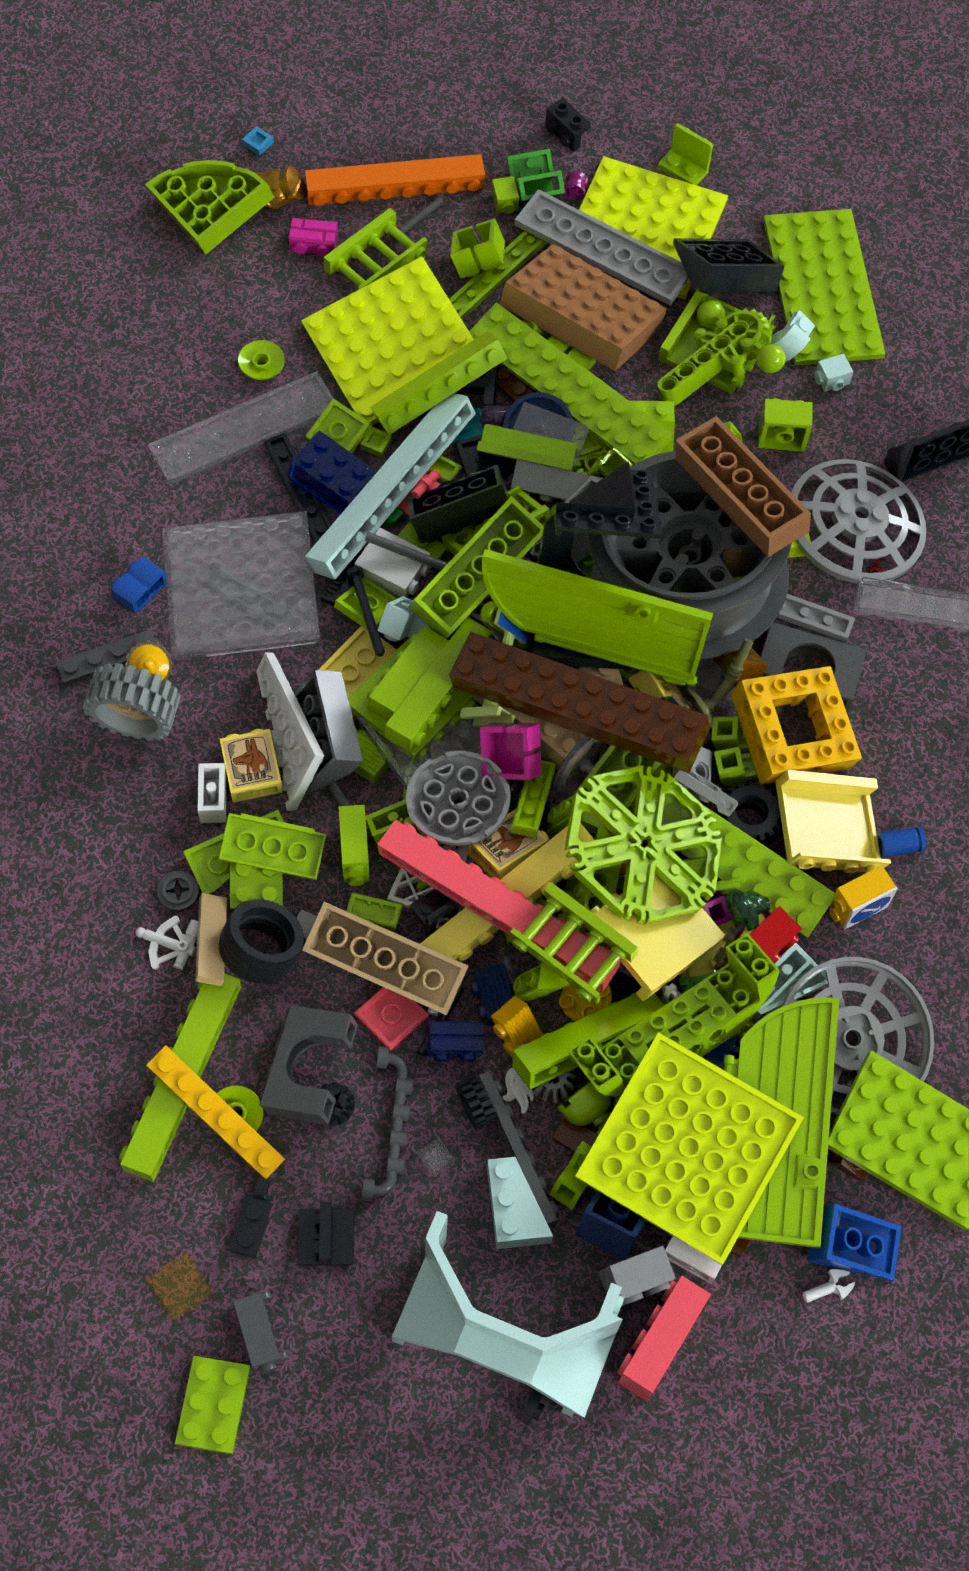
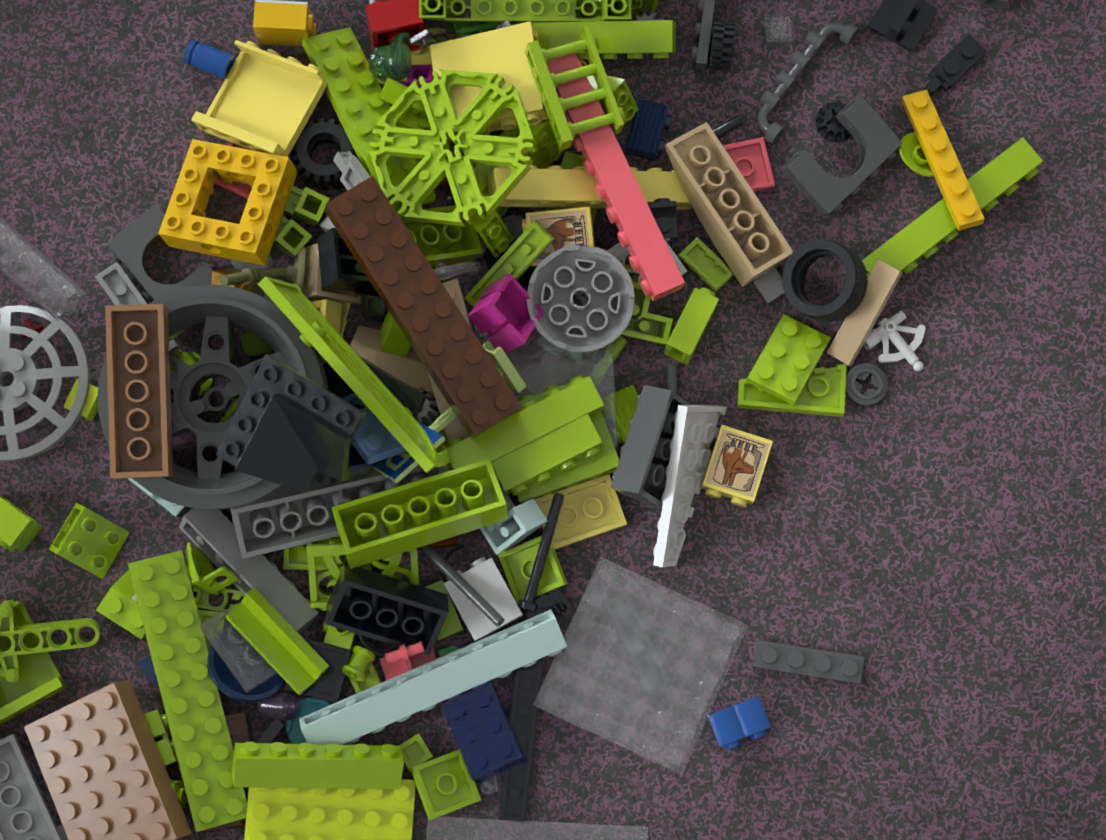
camera: 145 degrees left, 15 degrees up
light grey wheel [83,663,180,741] -> none
yellow piece [125,640,173,680] -> none
clear yellow piece [148,1253,214,1321] -> none
white brick [198,763,227,823] -> none
lime piece [219,813,326,881] -> none
clear blue brick [425,1020,484,1063] -> none
yellow brick [491,996,543,1057] -> none
white piece [503,1068,534,1115] -> none
none -> lime bush [342,645,376,682]

